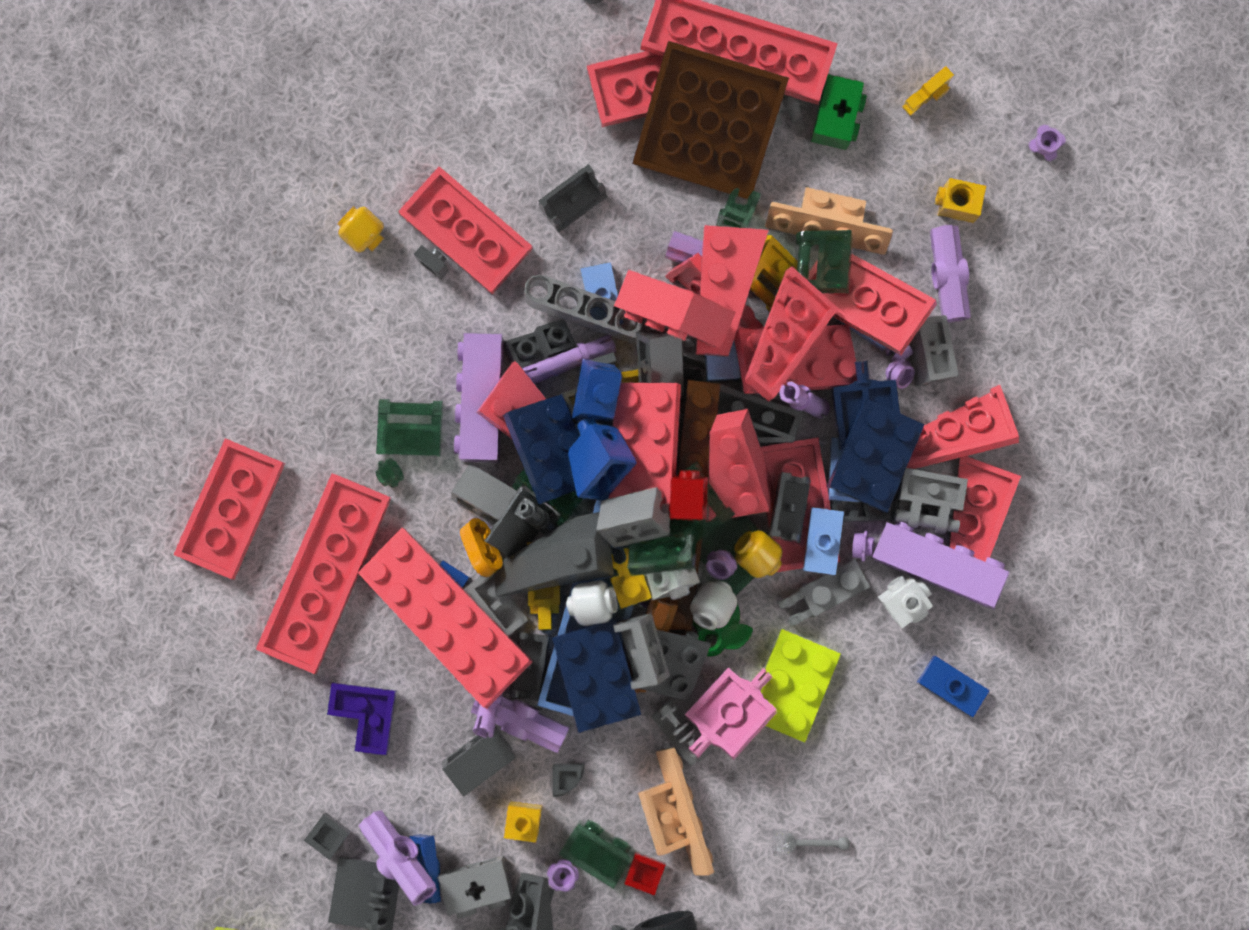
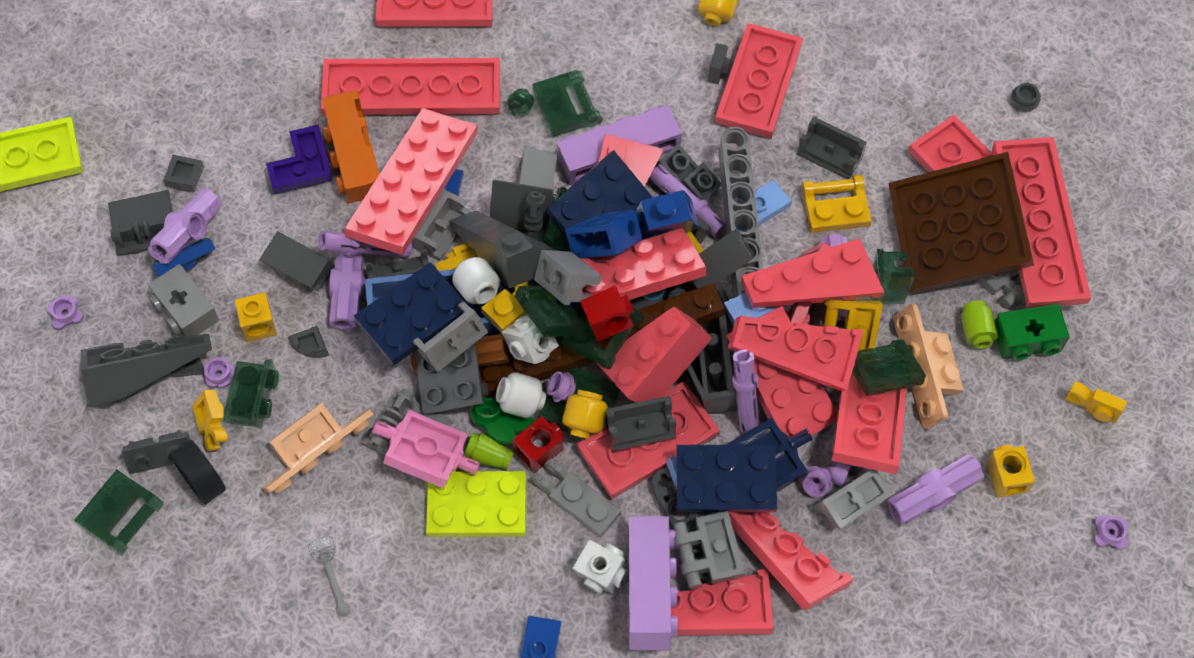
camera: 65 degrees right, 20 degrees down
light orange beam [460,518,503,577] -> none
coral wedge [614,270,736,349] -> none
red plate [624,851,666,896] -> none
light blue plate [803,507,844,575] -> none
lavender plate [852,530,874,562] -> none
none -> yellow plate [191,390,228,451]
none -> orange wedge [322,89,380,204]
none -> lime cone [464,432,514,470]
none -> red brick [513,416,564,474]
none -> yellow plate [801,175,872,233]
none -> lime brick [961,300,998,349]

